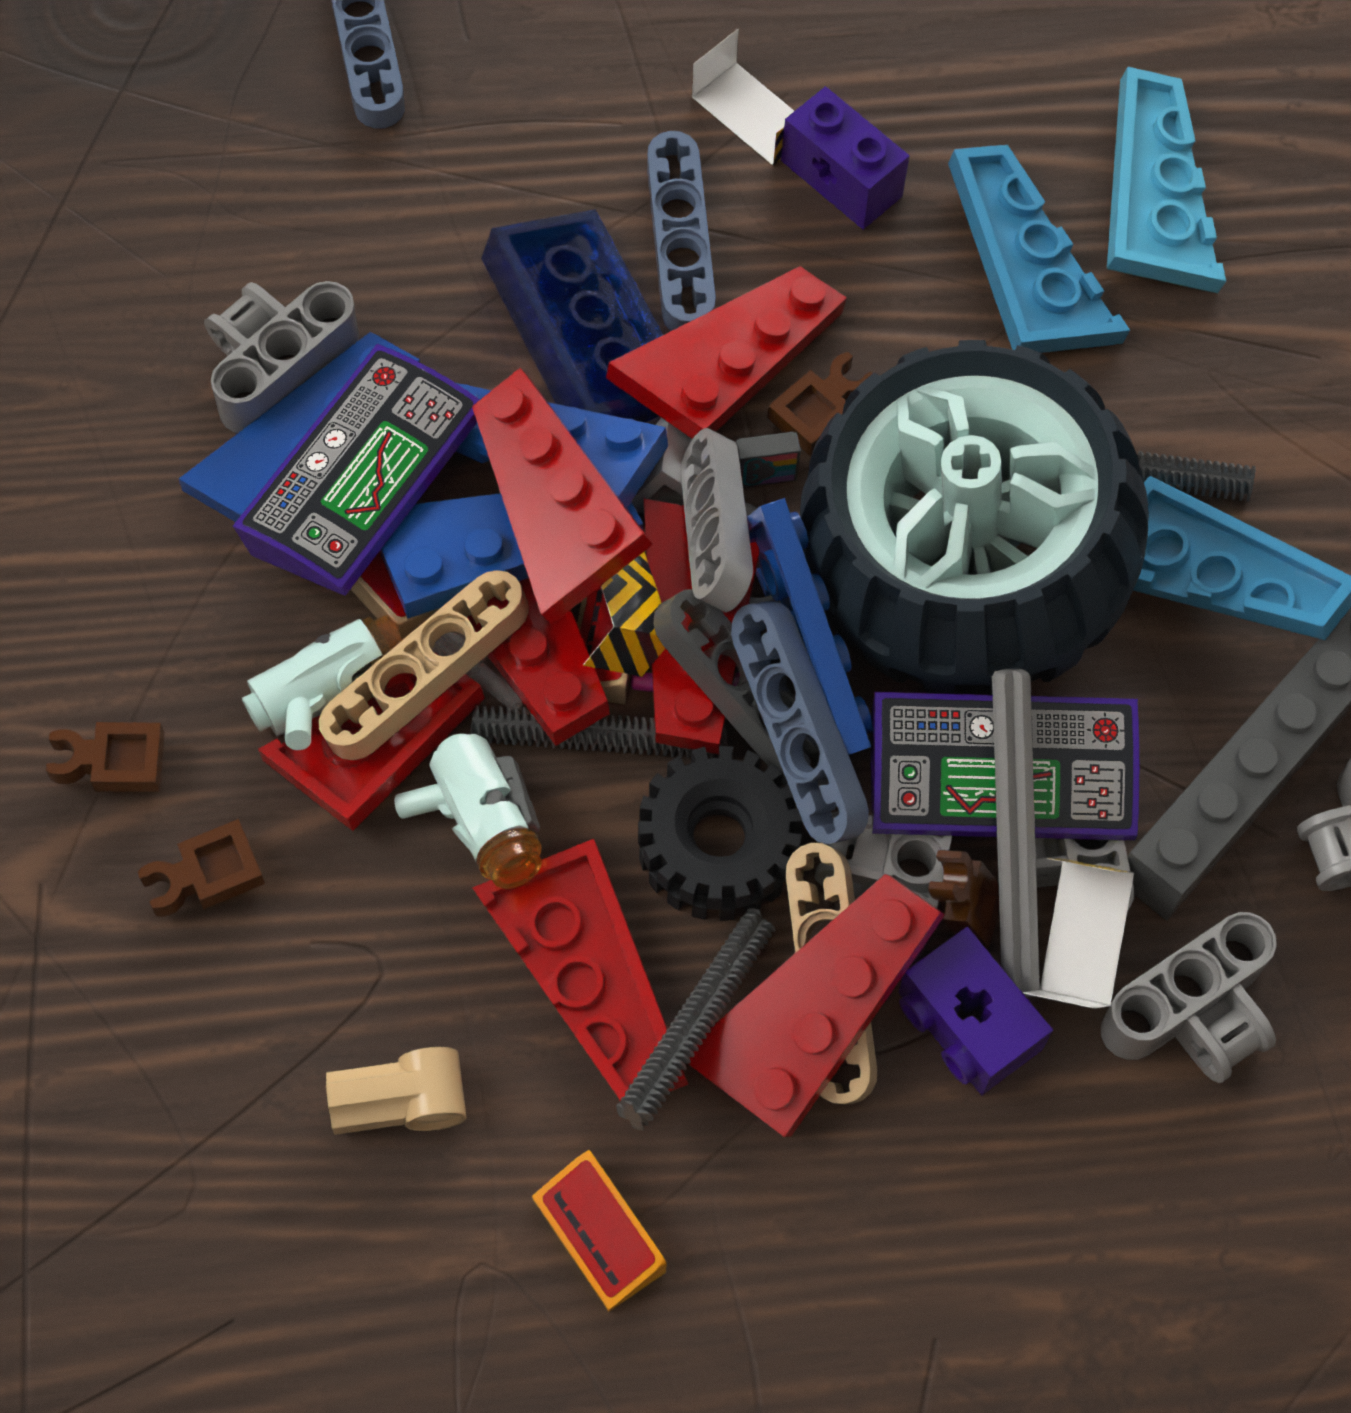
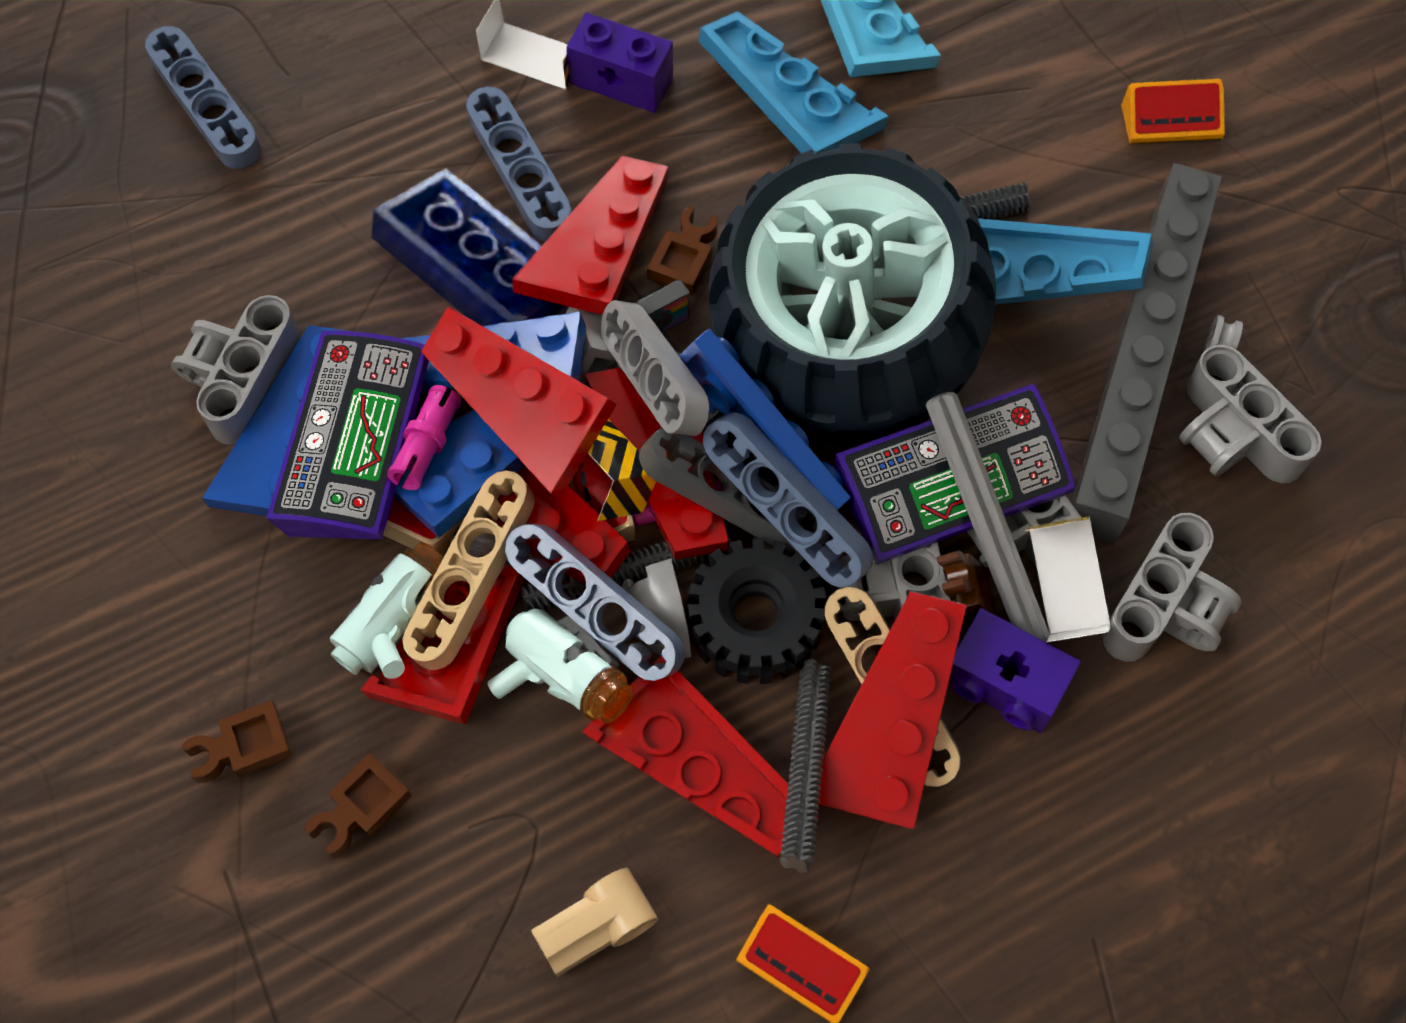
camera: 20 degrees left, 0 degrees up
none -> dark pink pin [387,385,462,490]
none -> beam [505,524,685,681]
none -> light grey brick [621,559,691,658]

